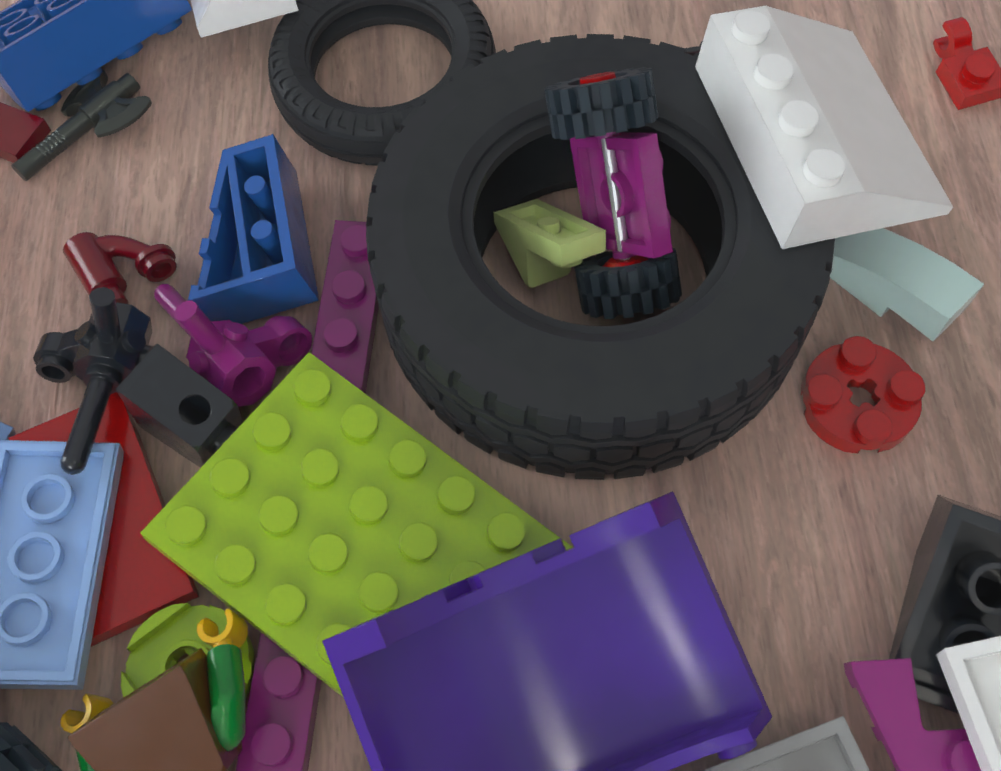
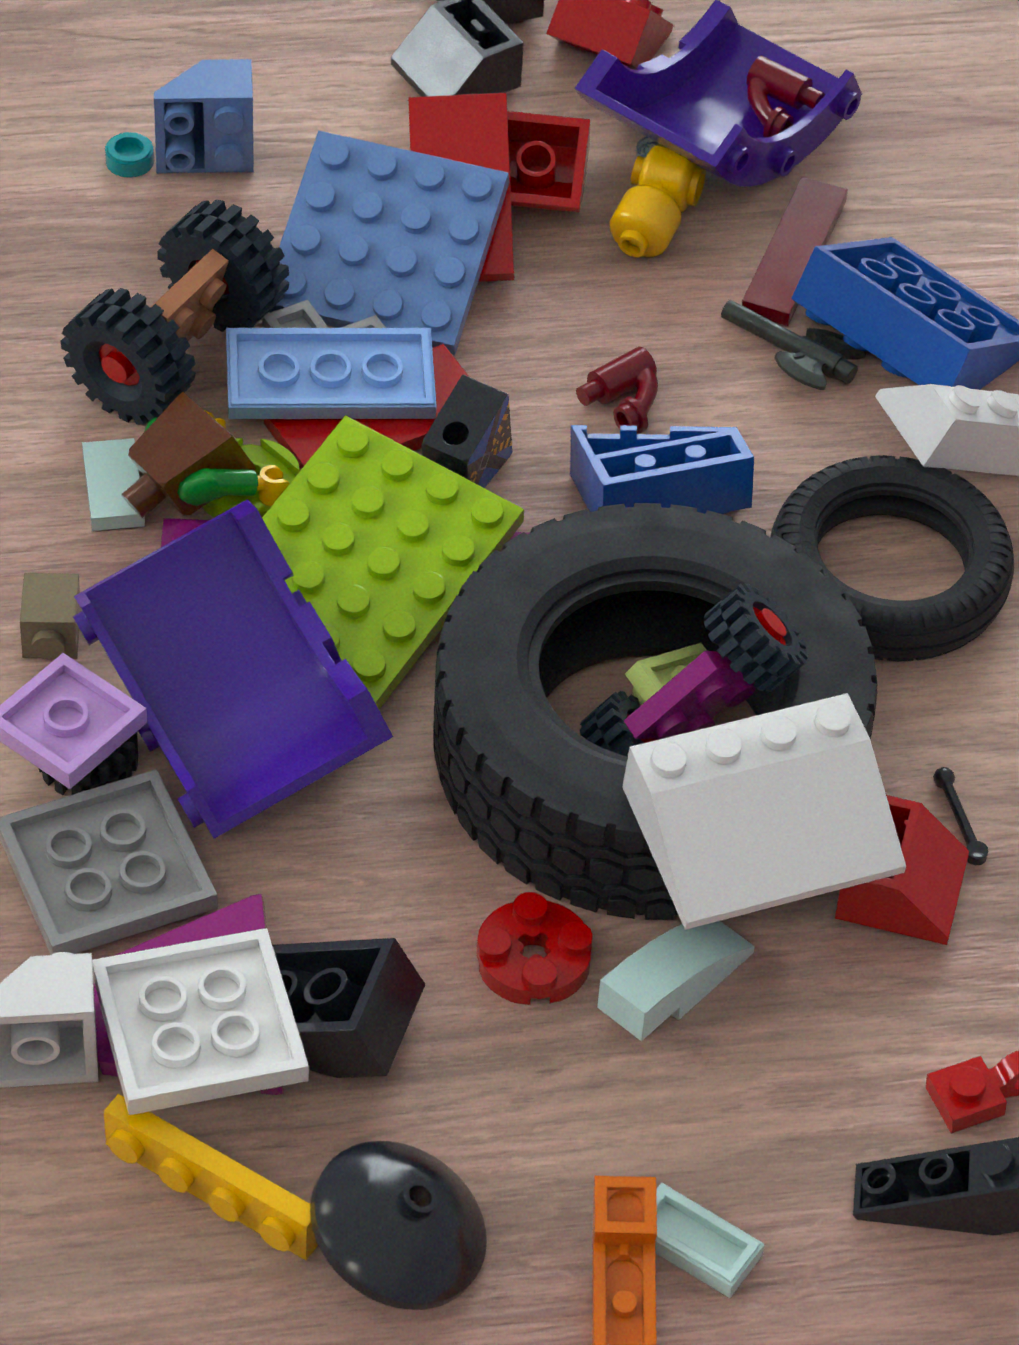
camera: 80 degrees right, 15 degrees down
black piece [33,287,153,475] -> none
magenta piece [154,284,312,407] -> none

